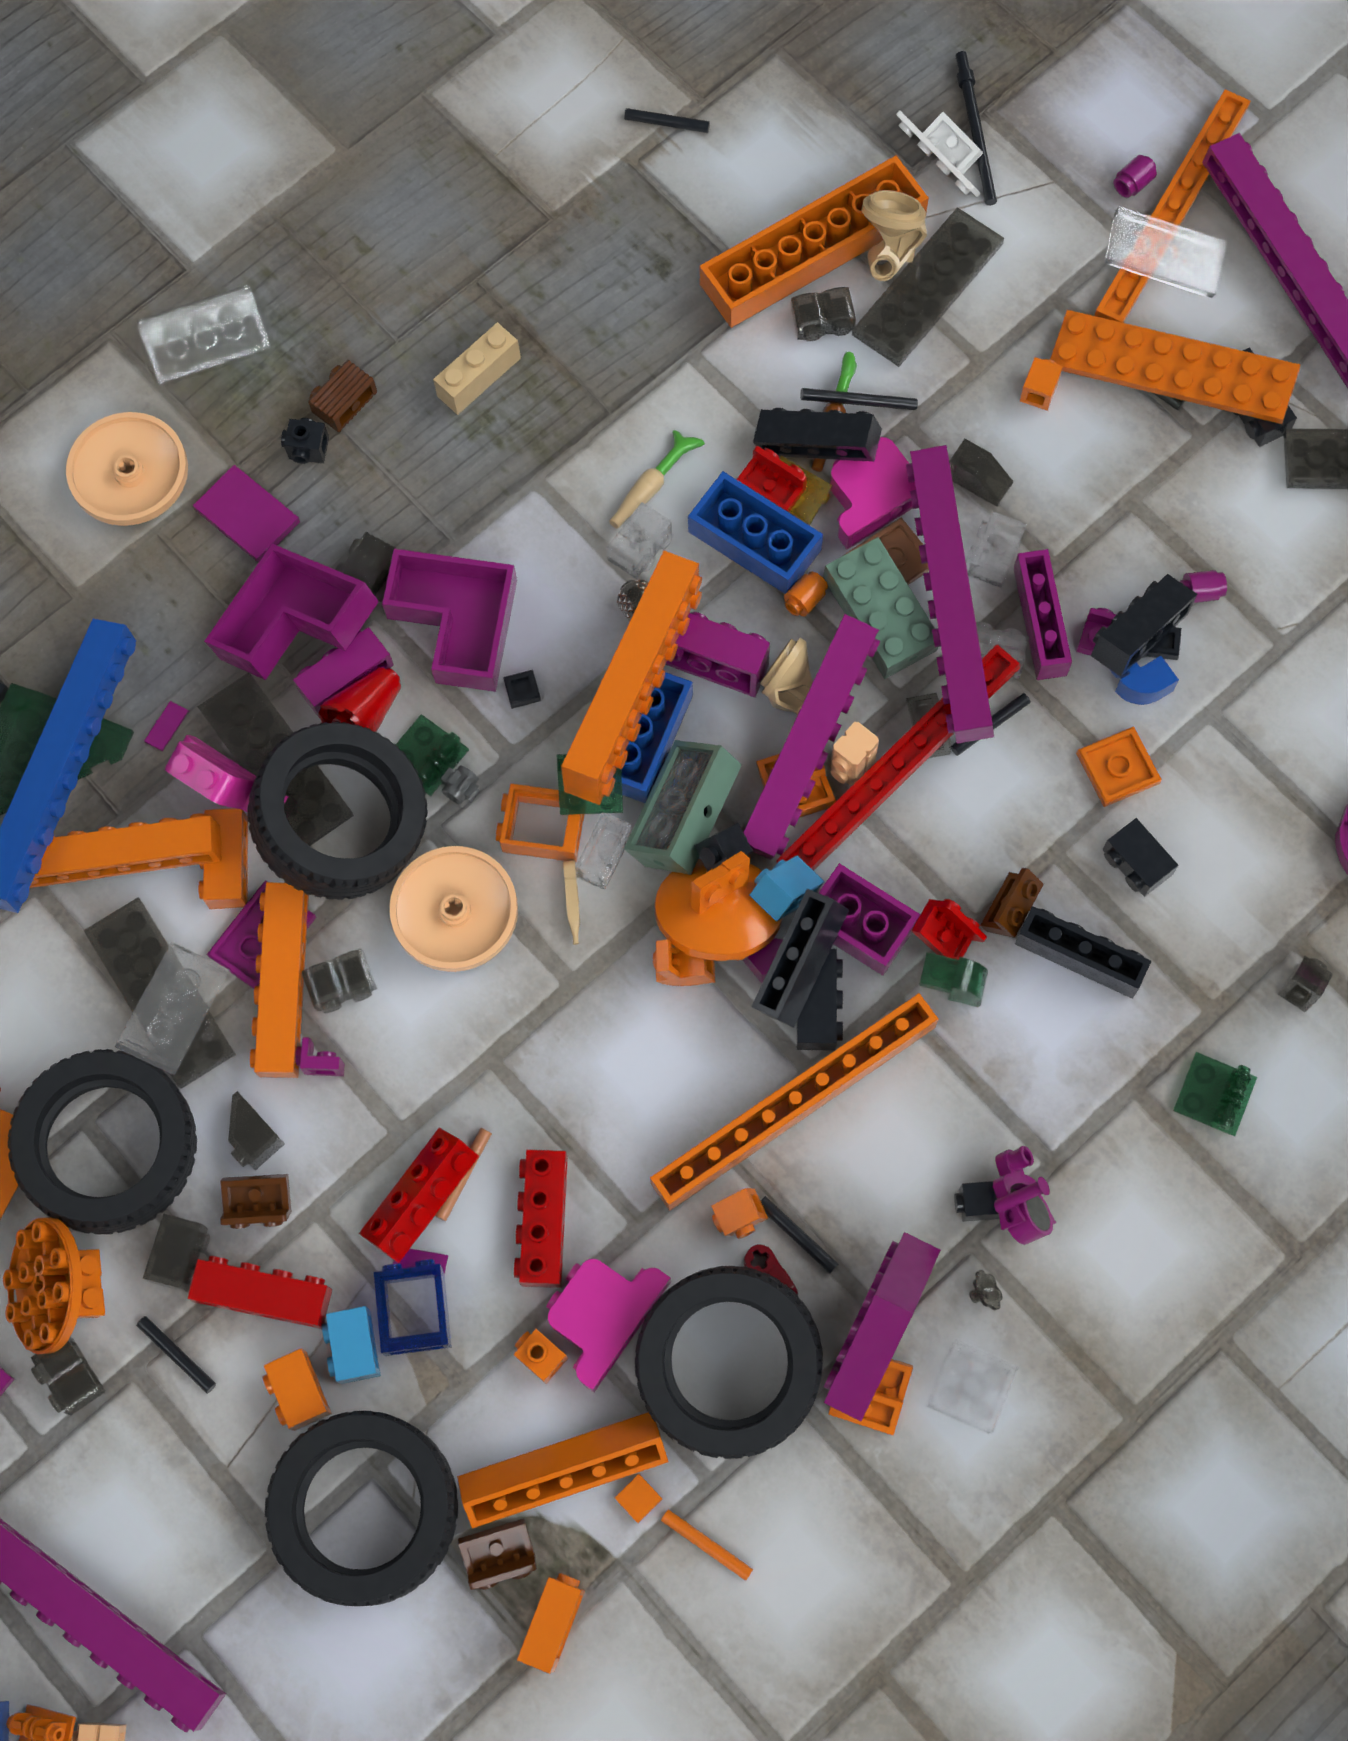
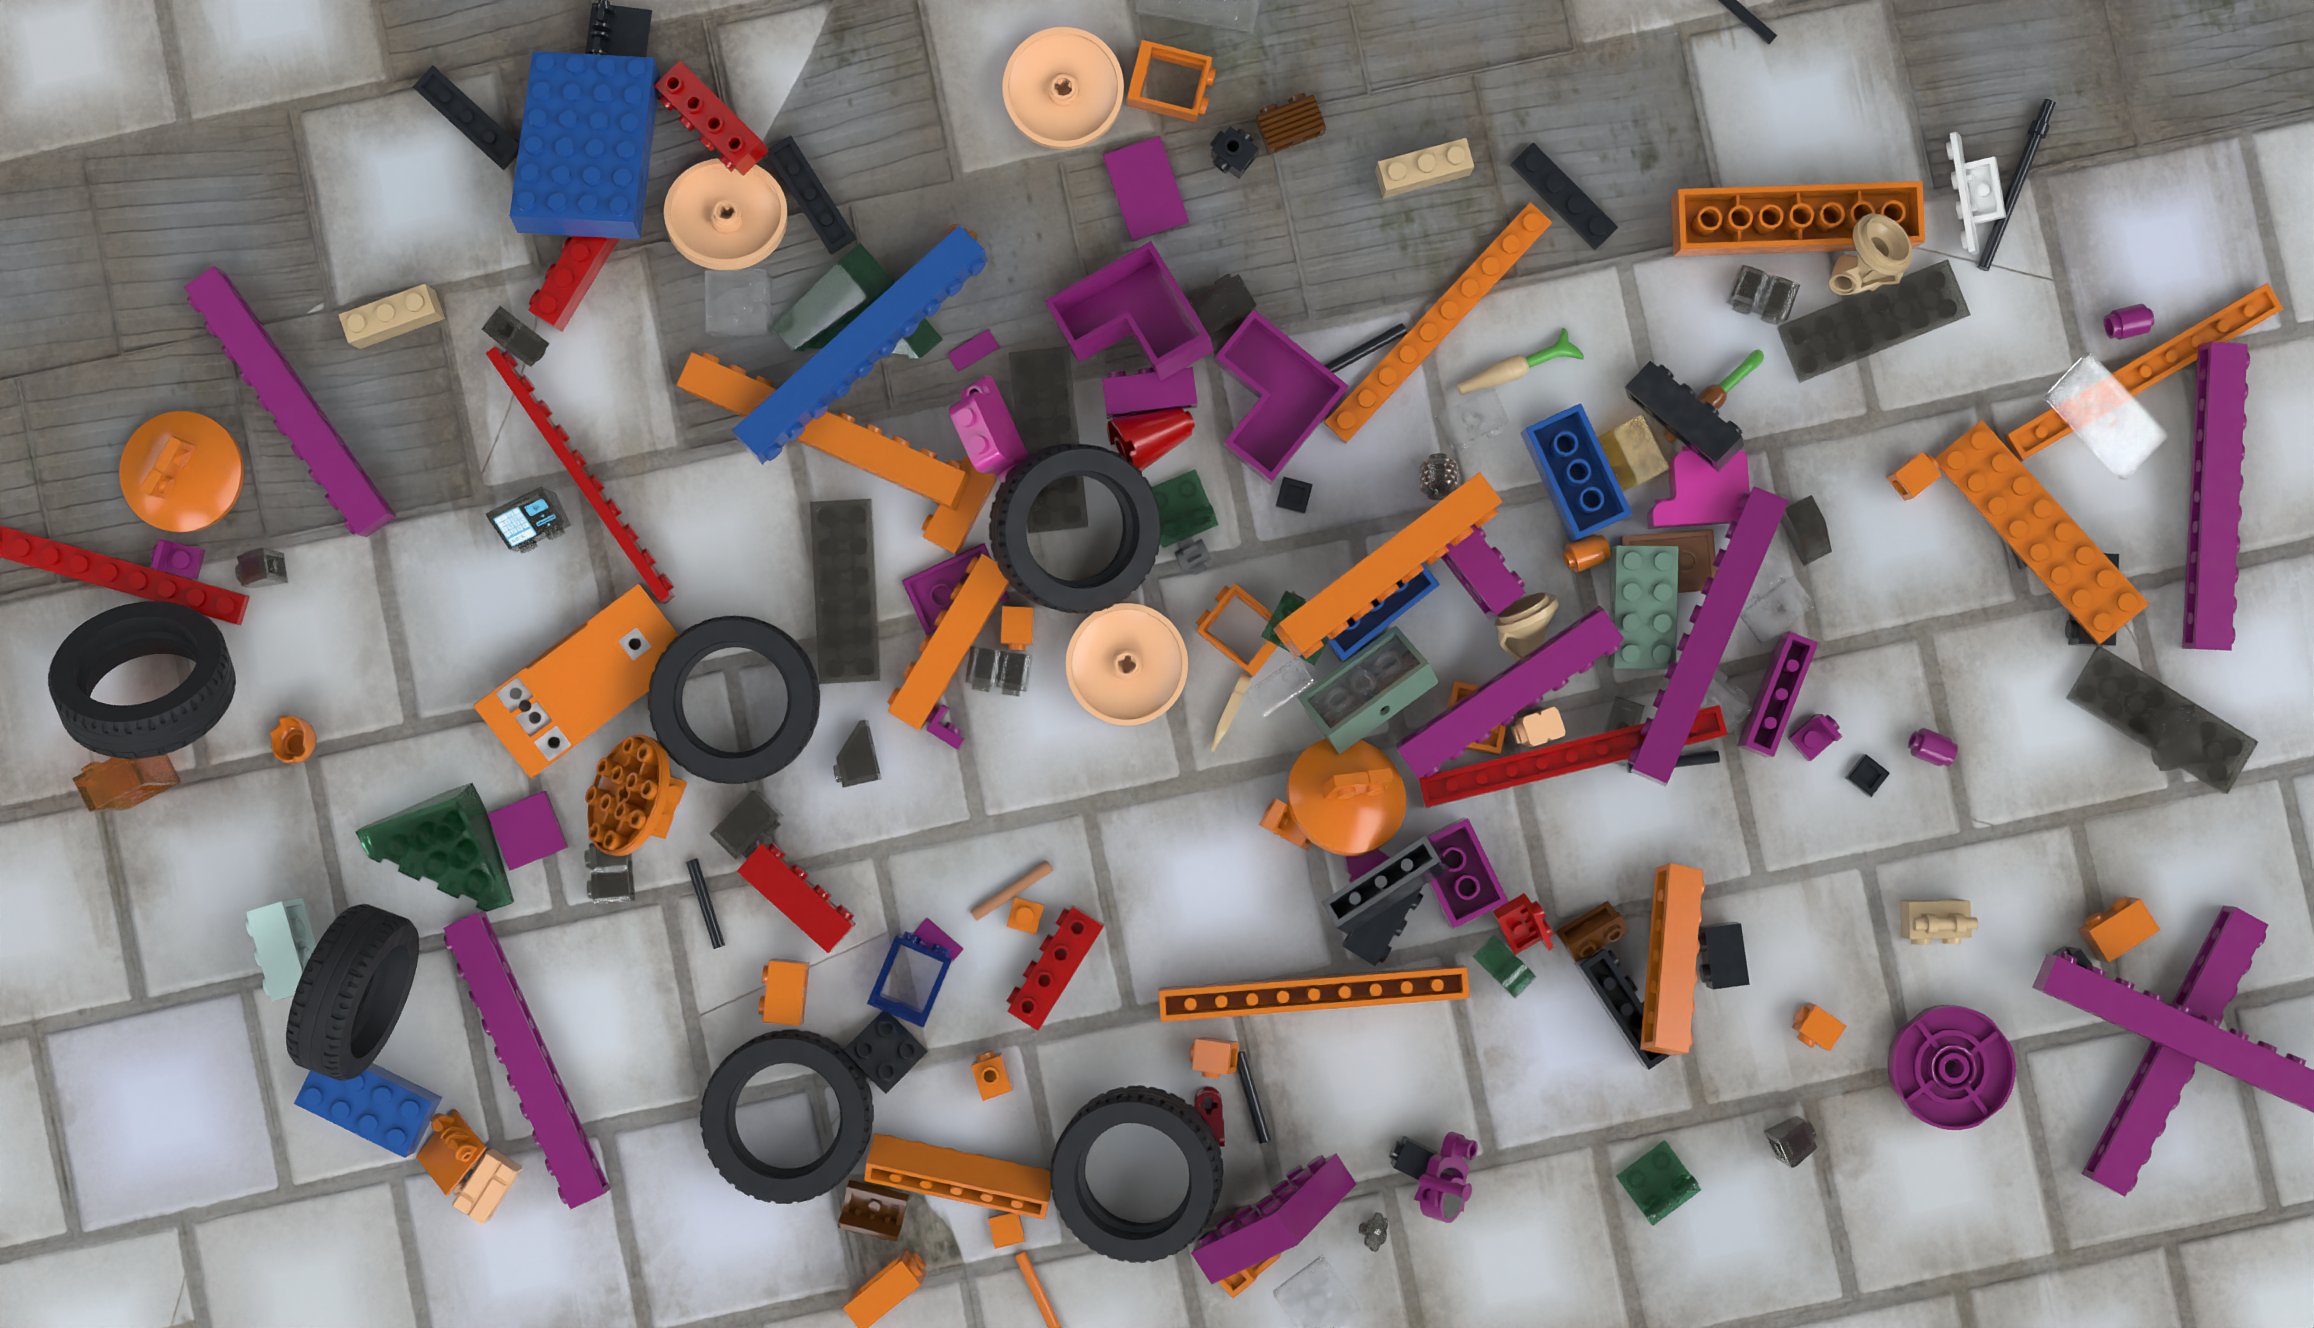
camera: 25 degrees right, 15 degrees up
clear tile [115,942,229,1076] -> none
reddish brown bracket [220,1174,292,1229] -> none
dark azure brick [322,1306,381,1384] -> none
red brick [358,1127,479,1263] -> none
dark pink brick [546,1259,671,1393] -> none
black brick [694,823,753,872] -> none
red bracket [736,446,807,512] -> none
dark azure brick [750,855,825,922] -> none
black bar [800,388,918,410] -> none
orange tile [1076,726,1162,807] -> none
black brick [1091,574,1198,677] -> none
blue brick [1110,656,1179,705] -> none
none -> black hinge [842,1008,928,1094]
none -> orange brick [1001,606,1034,651]
none -> orange plate [1006,896,1044,935]
none -> orange window [1127,40,1217,123]
none -> orange plate [1324,202,1553,444]
none -> black bar [1324,323,1407,373]
none -> black plate [1510,142,1618,250]
none -> orange brick [1640,863,1705,1056]
none -> orange brick [1791,1002,1847,1052]
none -> tan brick [1900,899,1978,945]

